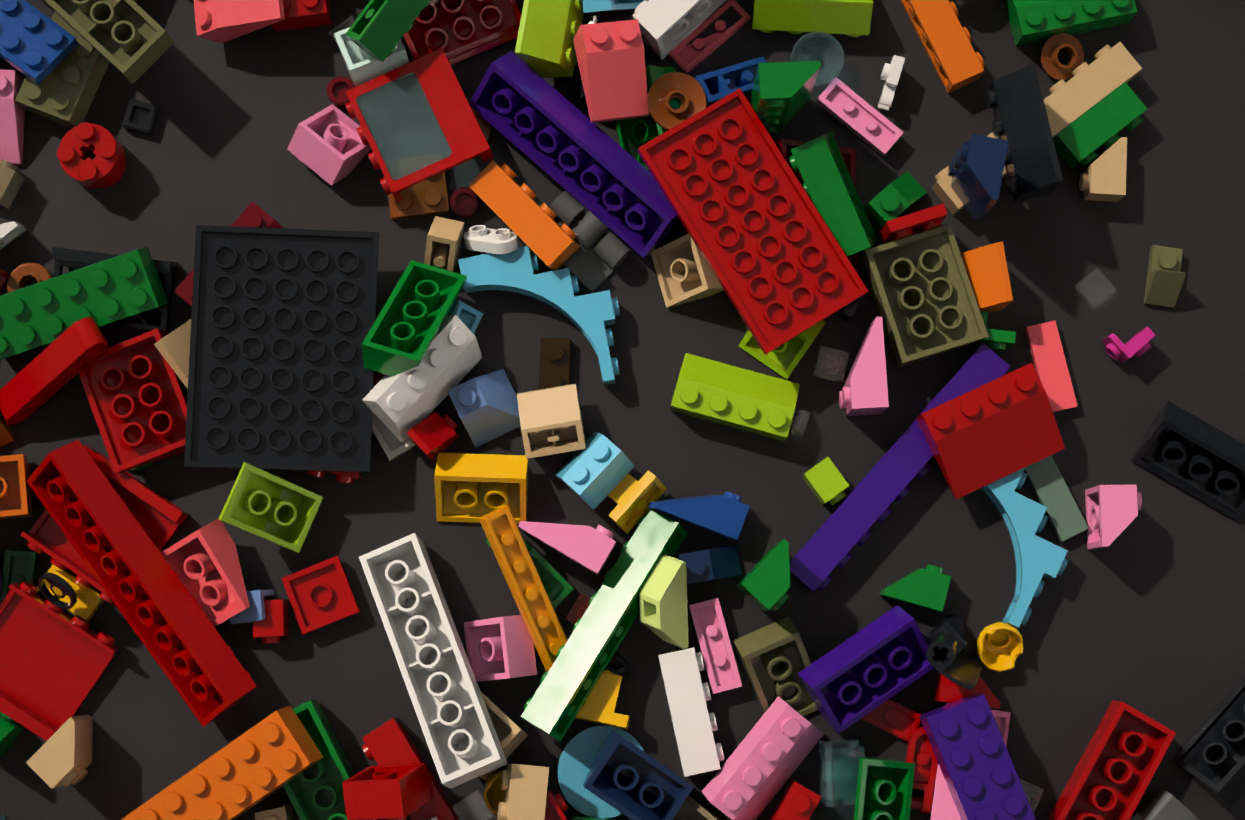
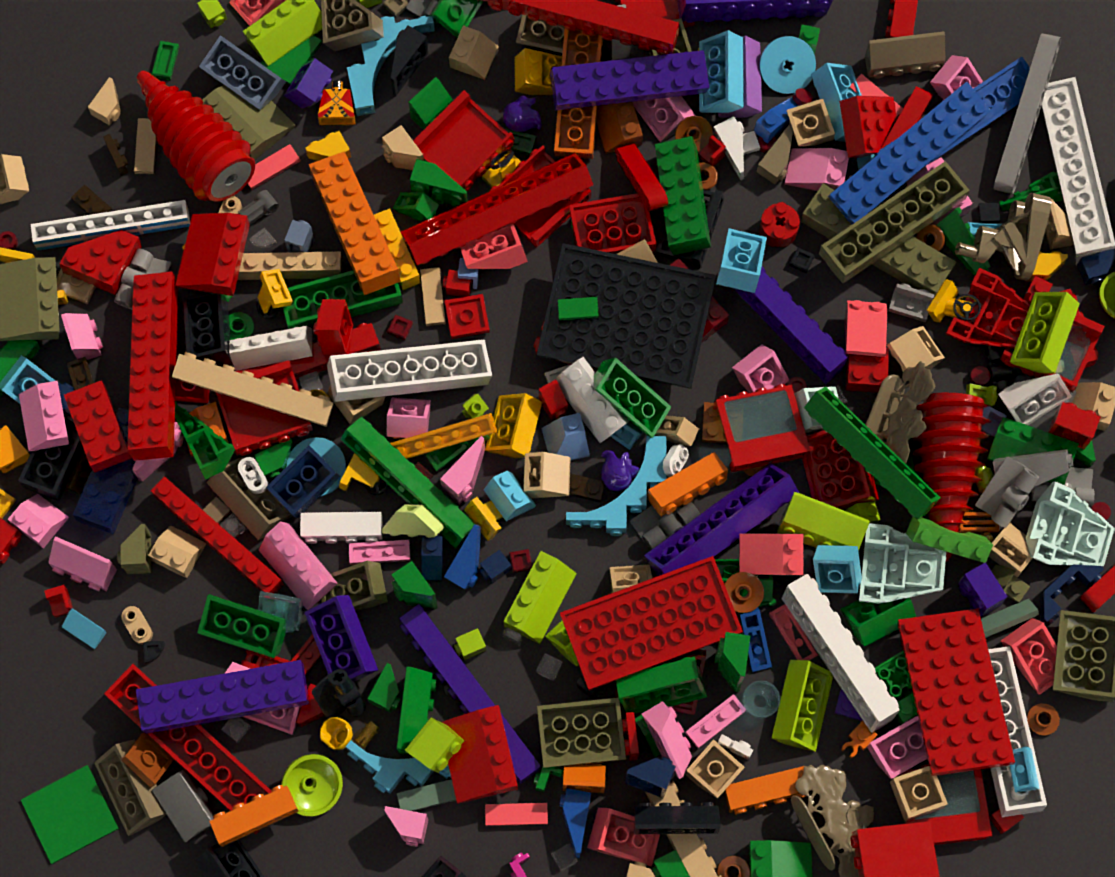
camera: 100 degrees right, 10 degrees down
lime slope [219,462,323,553] -> none
dark red tile [450,187,480,218] -> none
bright pink slope [839,317,889,416] -> none
none -> orange brick [209,785,299,847]
none -> lime dish [281,754,343,816]
none -> clear yellow pin [355,721,379,748]
none -> yellow brick [374,209,420,290]
none -> dark red tile [387,314,413,341]
none -> green slope [392,192,439,221]
none -> green slope [397,667,436,756]
none -> lime slope [405,717,465,773]
none -> green slope [410,159,468,207]
none -> tan tile [420,267,446,326]
none -> lime bracket [462,394,489,419]
none -> dark blue brick [479,550,512,584]
none -> dark red tile [509,549,532,573]
none -> green tile [558,297,599,320]
none -> blue slope [560,788,591,858]
none -> coral slope [587,808,660,867]
none -> dark purple hair [601,450,640,492]
none -> bright pink slope [642,701,692,779]
none -> tan slope [685,739,745,799]
none -> medium azure slope [716,228,767,293]
none -> dark purple brick [733,266,847,385]

